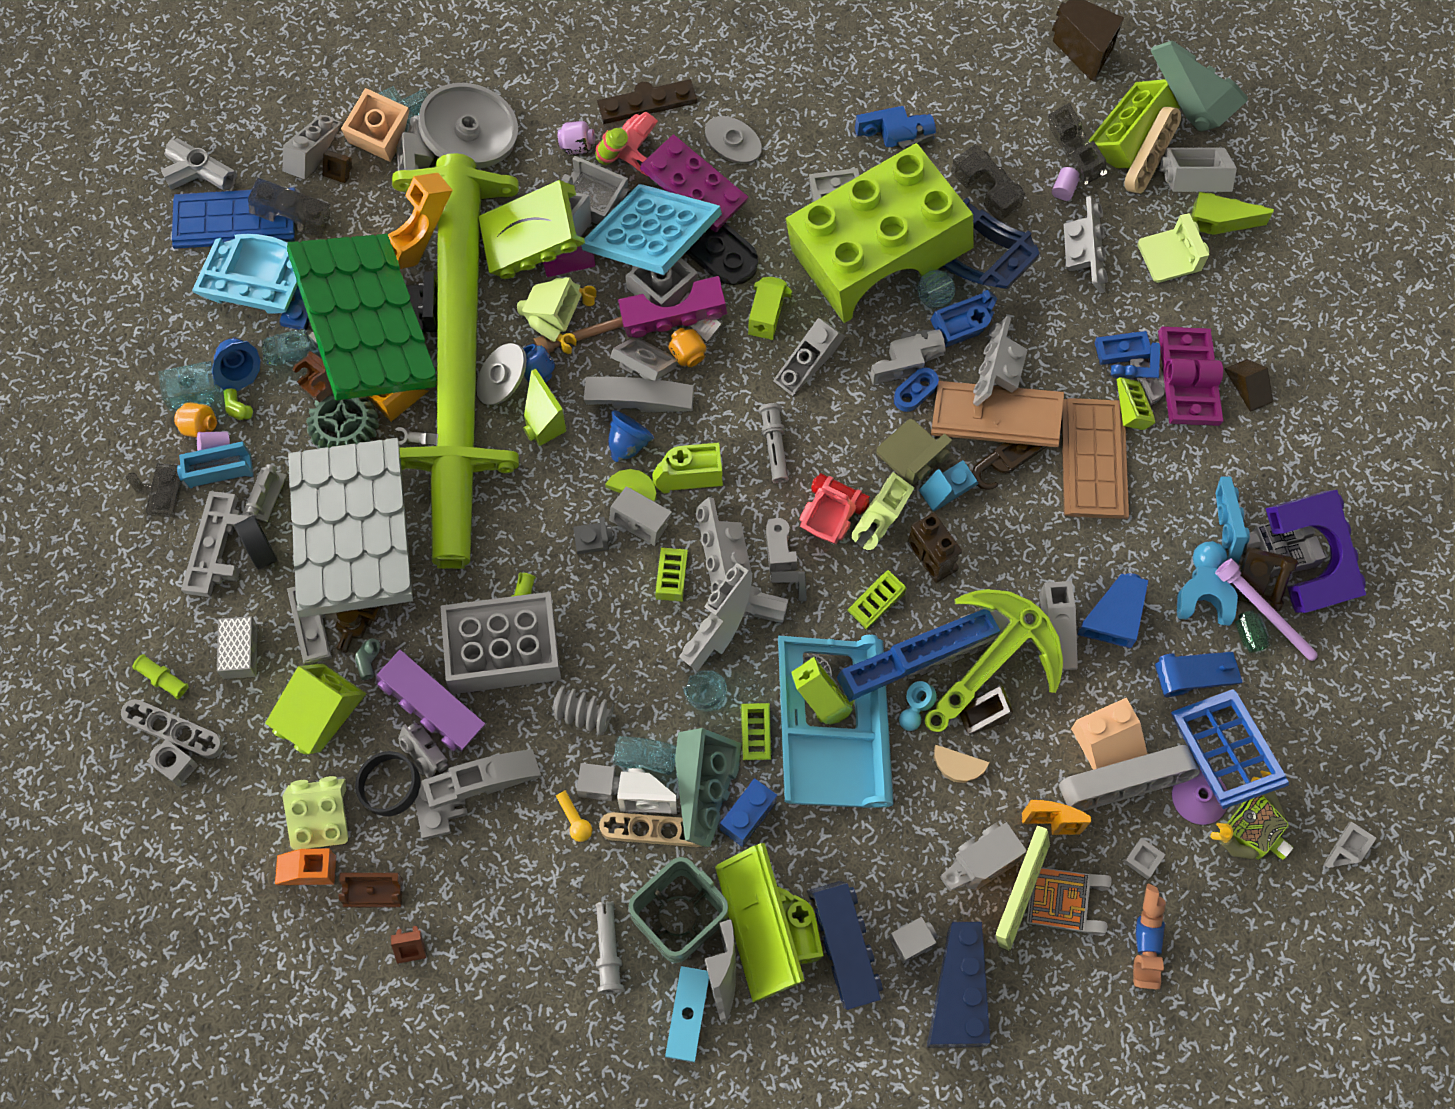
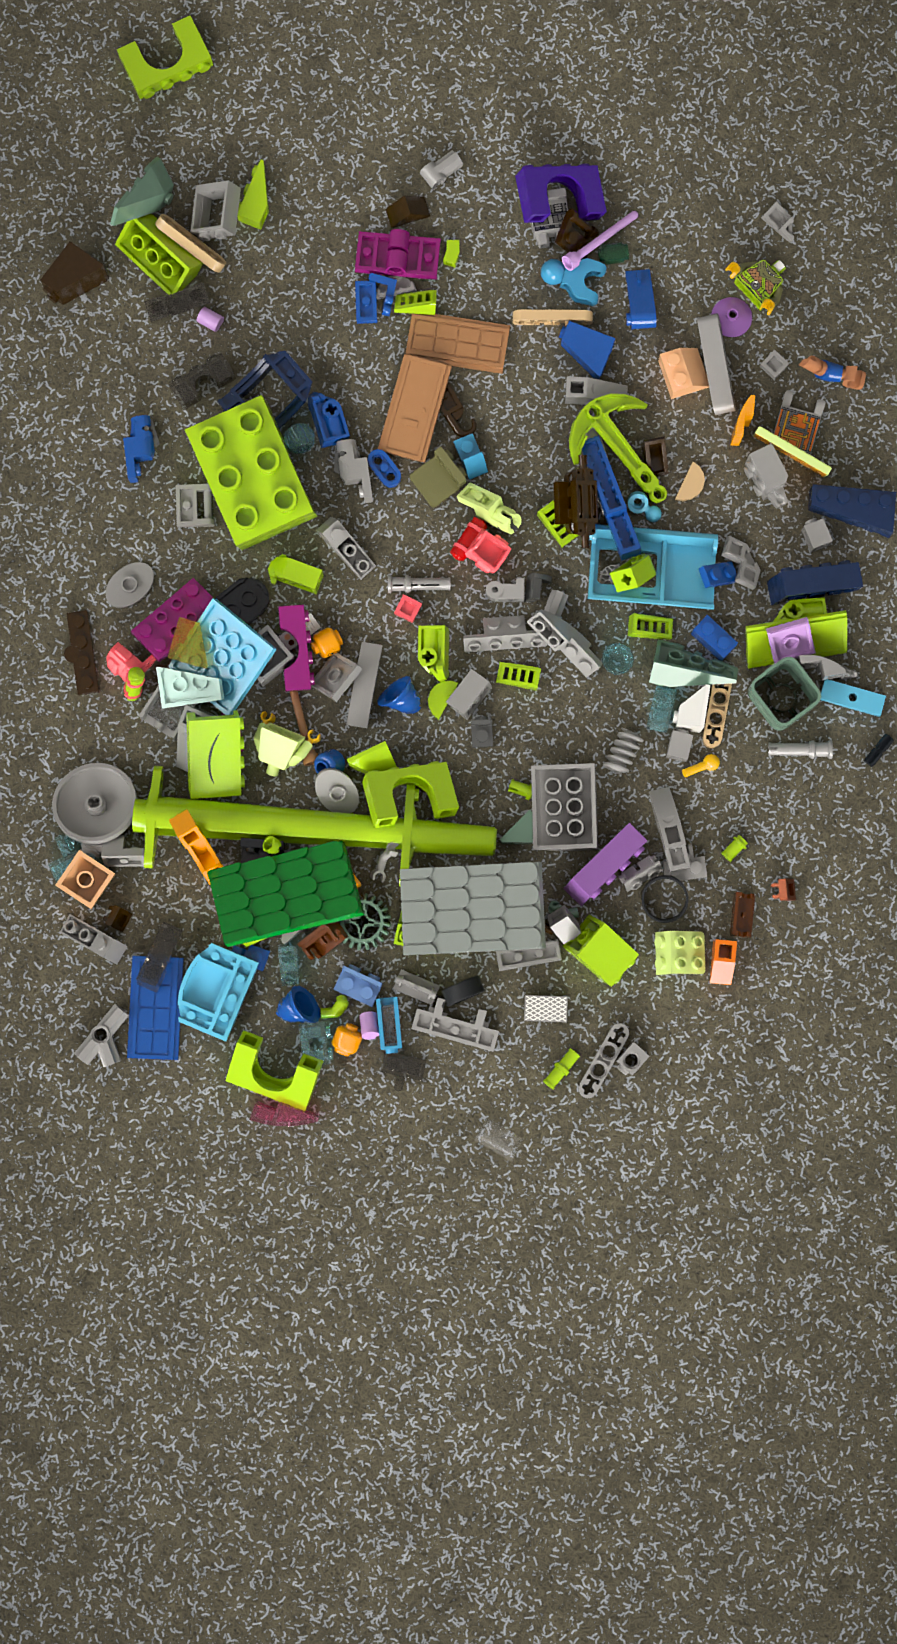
camera: 80 degrees left, 15 degrees up
lavender head [558,121,595,155] -> none
dark brown hips [907,512,962,583] -> none
light grey bracket [973,316,1028,406] -> none
light grey bracket [1064,196,1108,293] -> none
yellowish green bracket [1137,213,1209,283] -> none
blue piece [1171,689,1289,809] -> none
dark azure wing [1215,477,1250,564] -> none
none -> lime arch [117,16,213,99]
none -> light aqua wing [156,667,224,708]
none -> clear yellow wing [168,617,208,669]
none -> arch [225,1030,323,1111]
none -> clear pink slope [249,1101,320,1126]
none -> lime hinge [263,836,282,854]
none -> medium blue bracket [333,964,383,1007]
none -> lime arch [362,761,459,828]
none -> coral plate [394,594,422,623]
none -> light grey piece [420,150,463,190]
none -> lime piece [443,240,459,268]
none -> clear slope [475,1118,524,1161]
none -> sand green slope [499,810,533,844]
none -> tan beam [513,309,593,325]
none -> light grey brick [547,905,581,944]
none -> dark brown piece [554,455,598,549]
none -> blue plate [699,561,737,588]
none -> light grey tile [721,536,761,590]
none -> lime pin [721,835,748,862]
none -> lavender tile [766,617,816,664]
none -> black piece [864,734,894,767]

